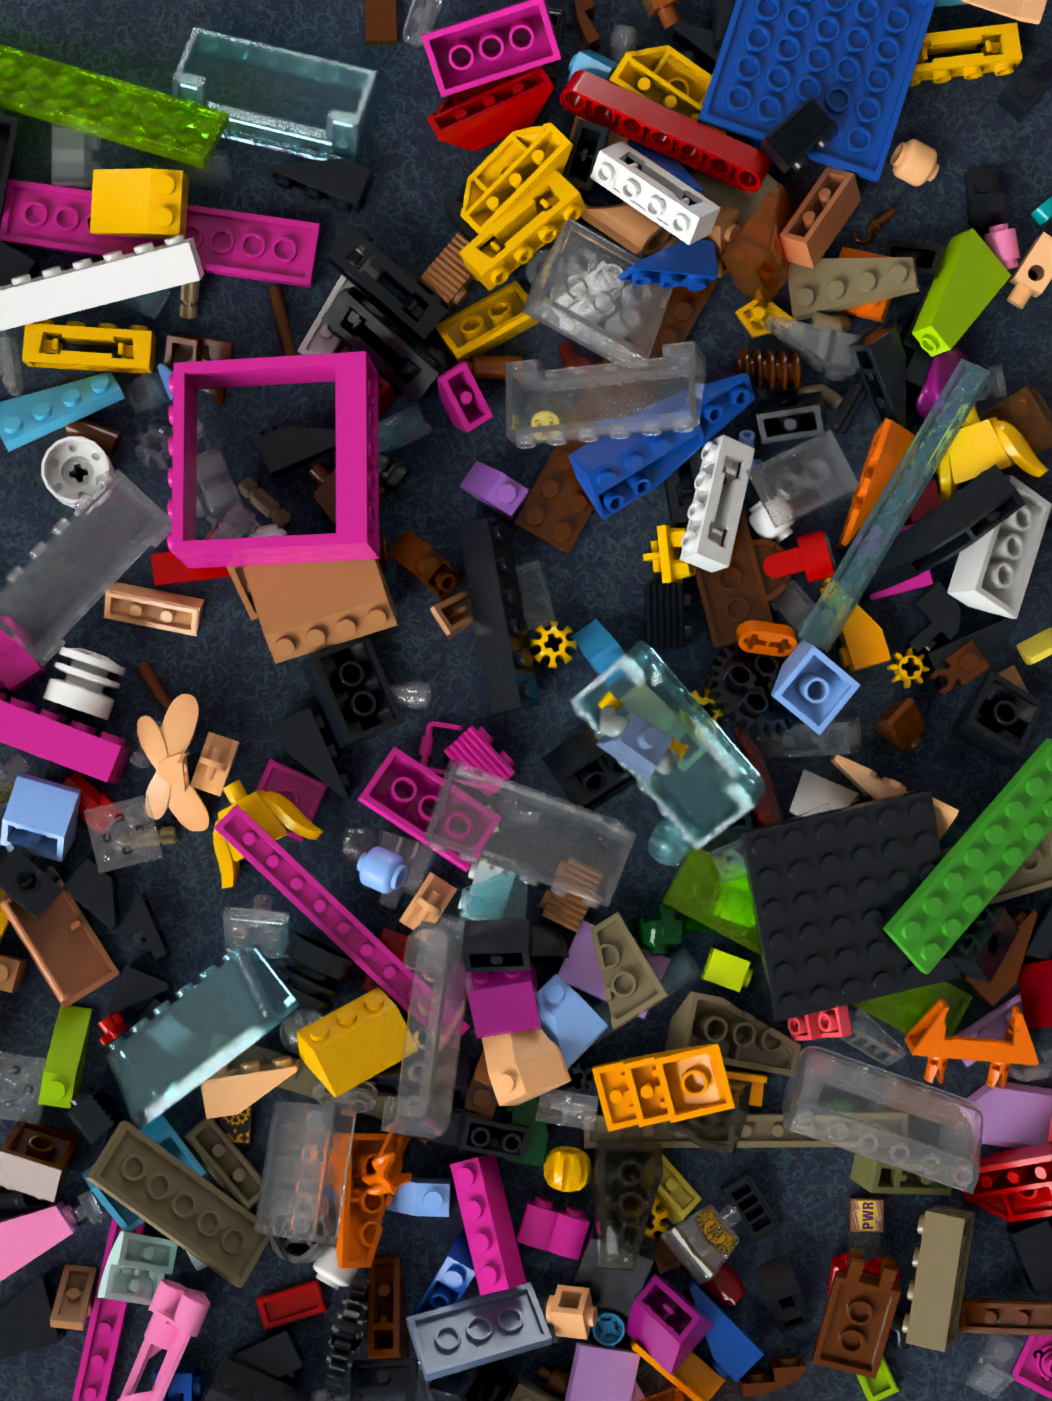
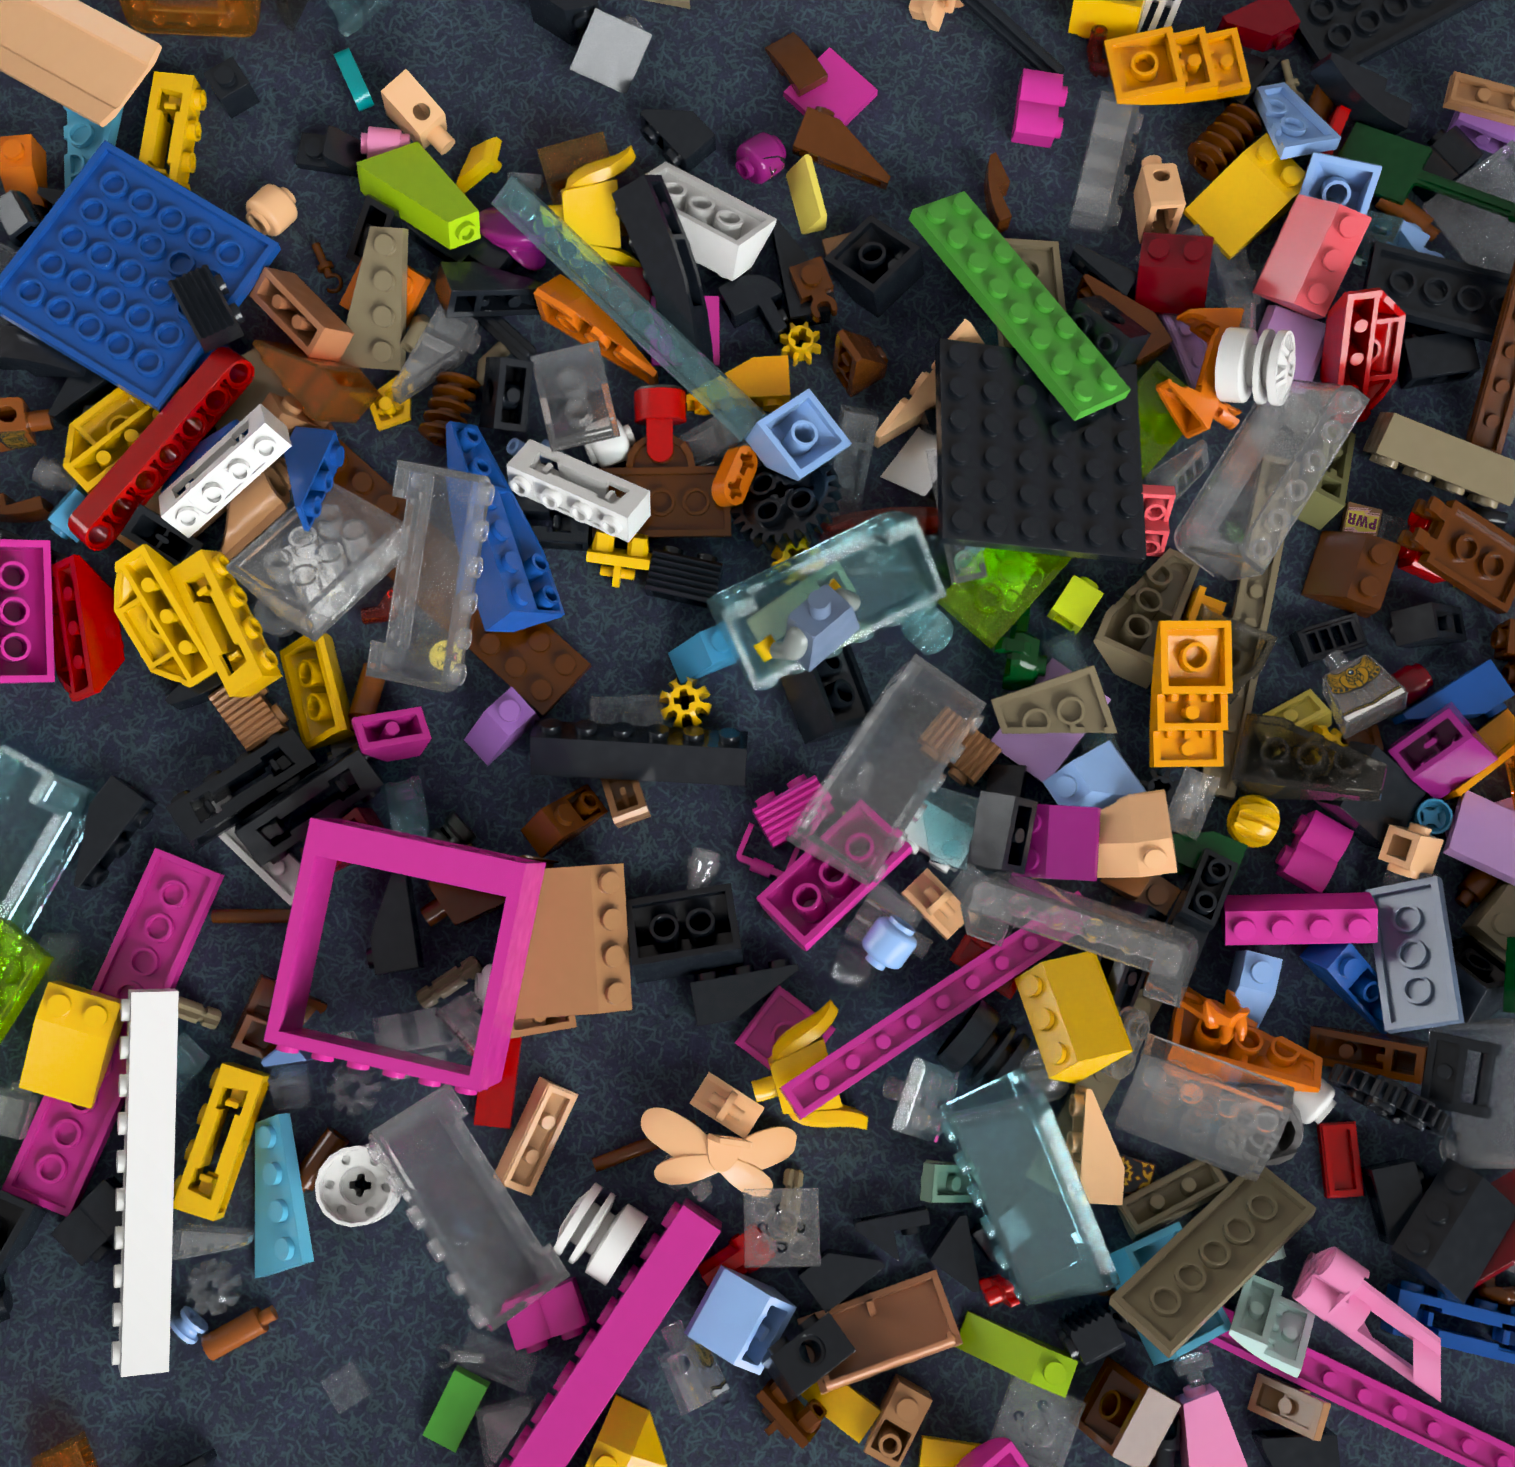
camera: 75 degrees left, 5 degrees down
none -> yellow piece [456,136,502,194]
none -> sand green slope [920,1159,981,1203]
none -> white wheel [1215,327,1296,406]
none -> reddish brown slope [1300,531,1401,618]

